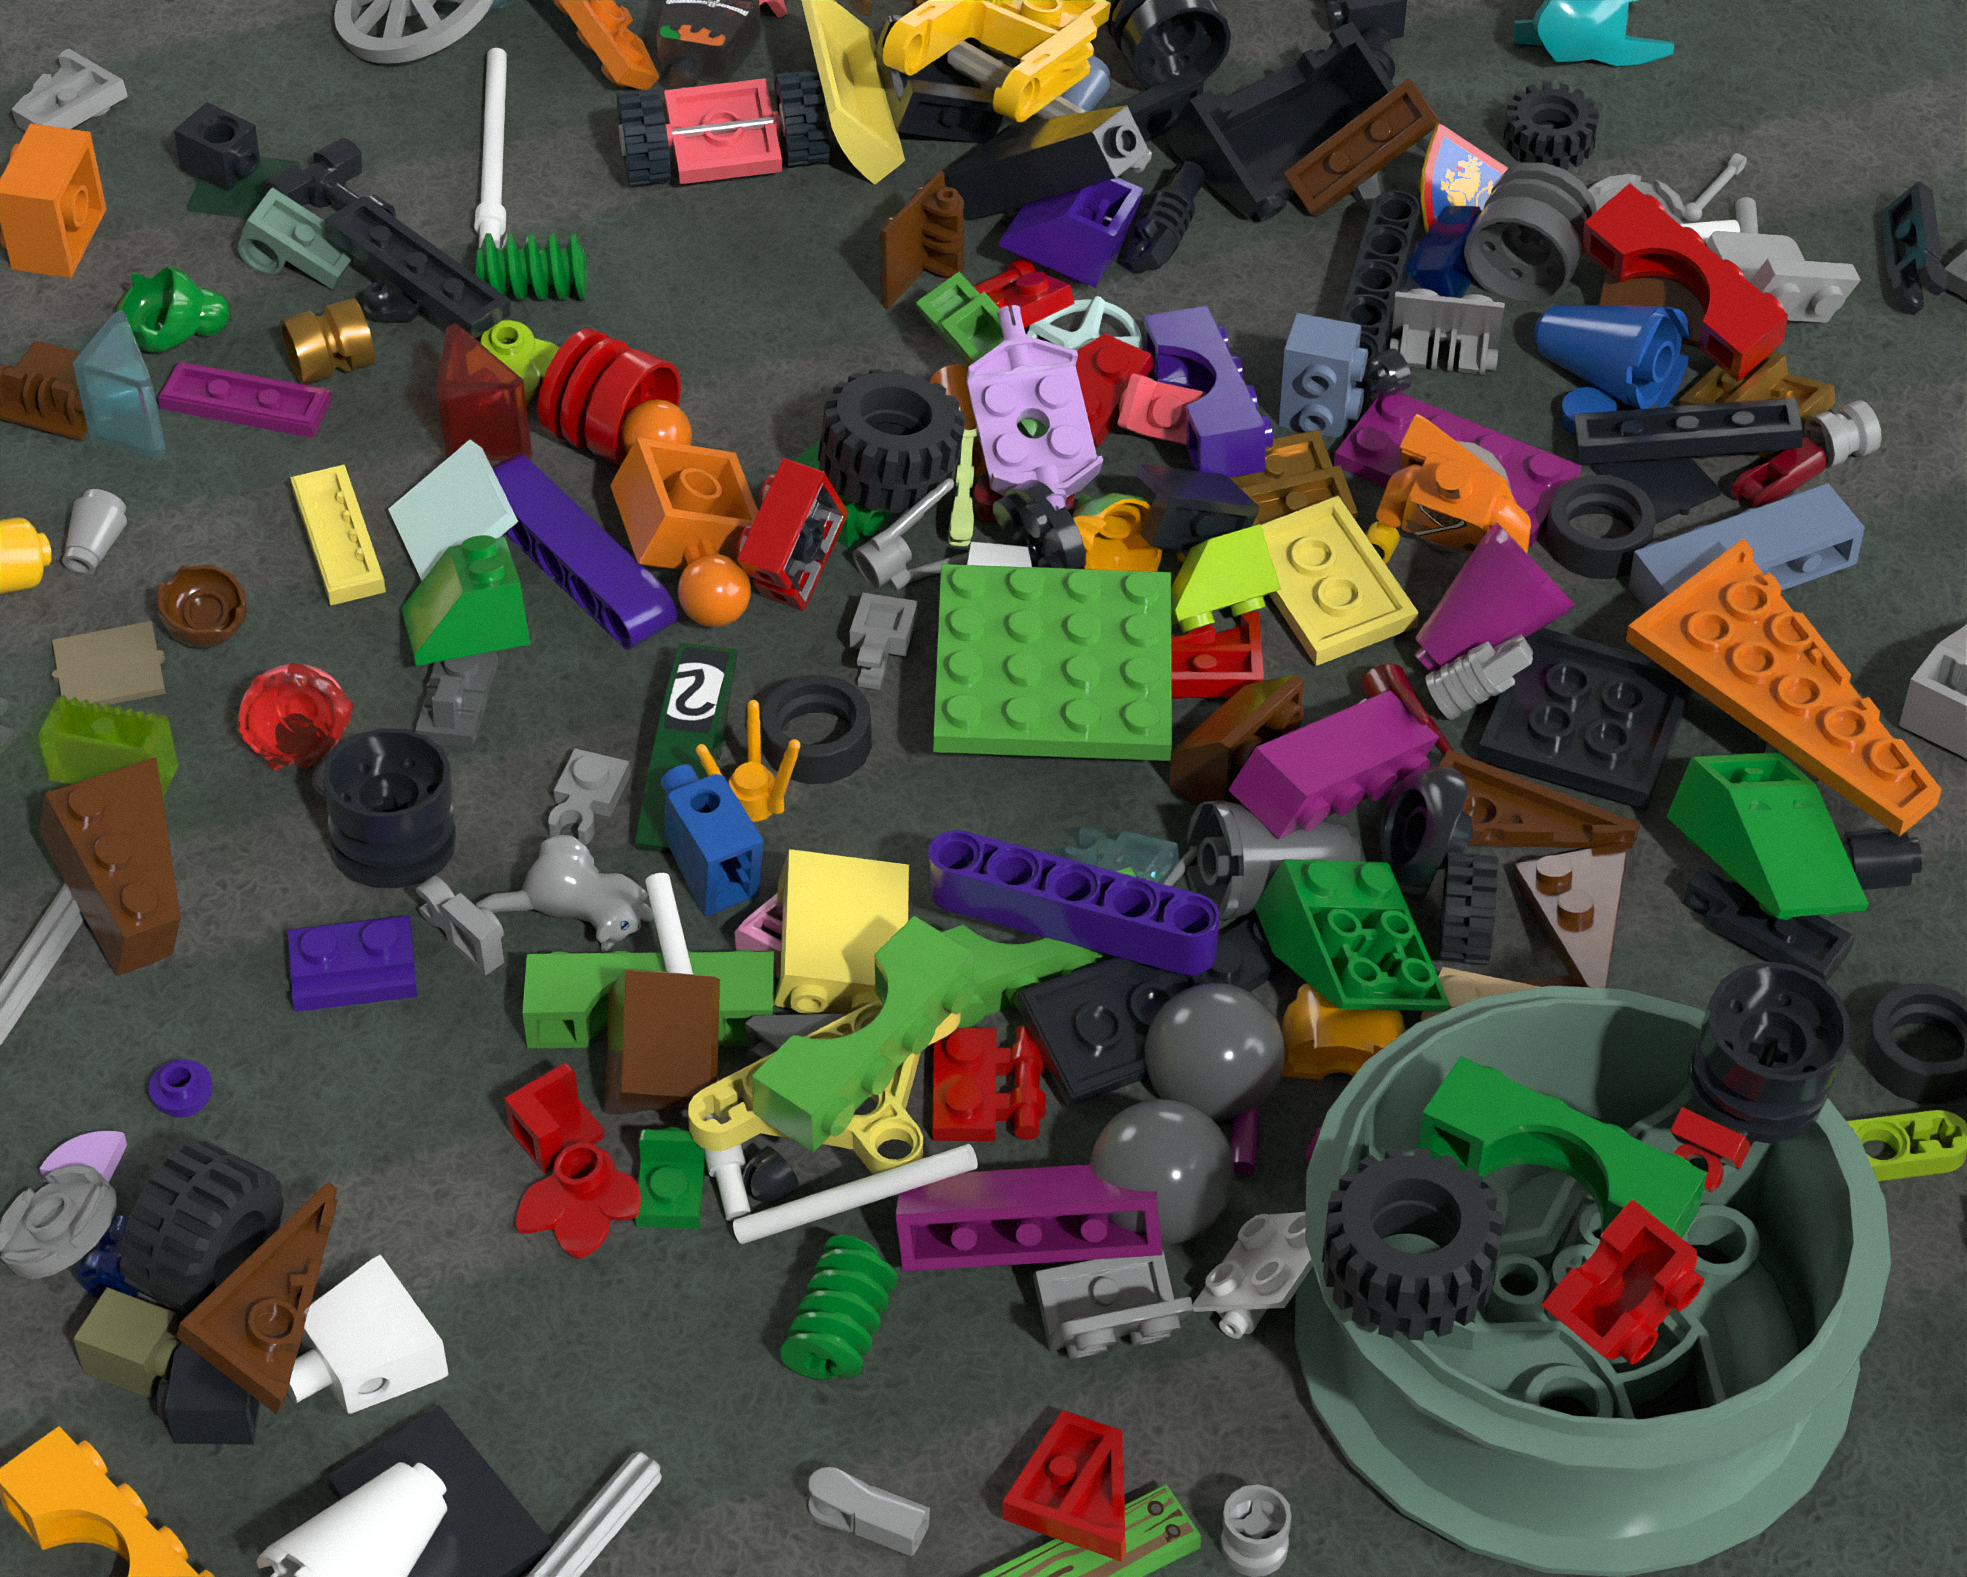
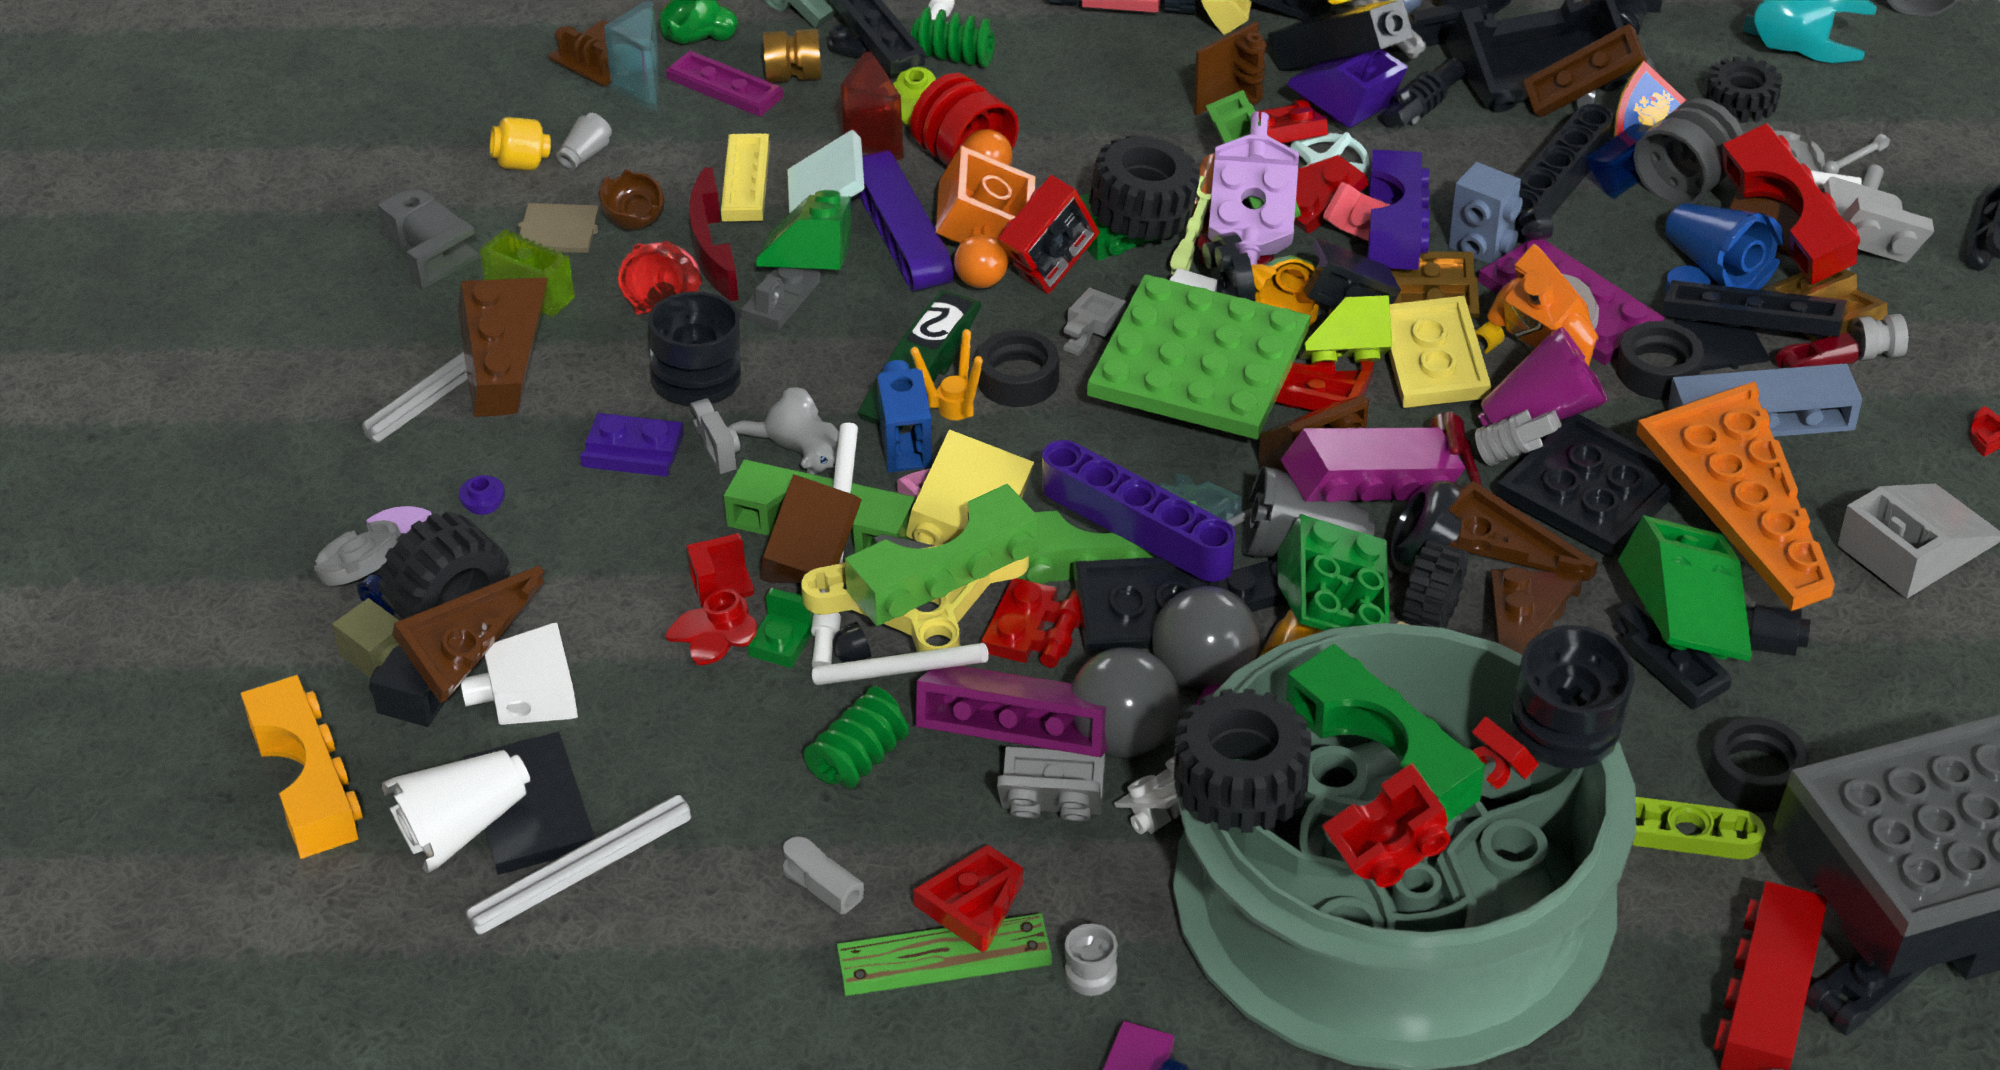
camera: 20 degrees right, 5 degrees down
light grey plate [548,748,631,845] -> none
light grey plant [852,478,969,591] -> none
light grey hinge [1390,289,1505,375] -> none
none -> dark red slope [689,167,739,301]

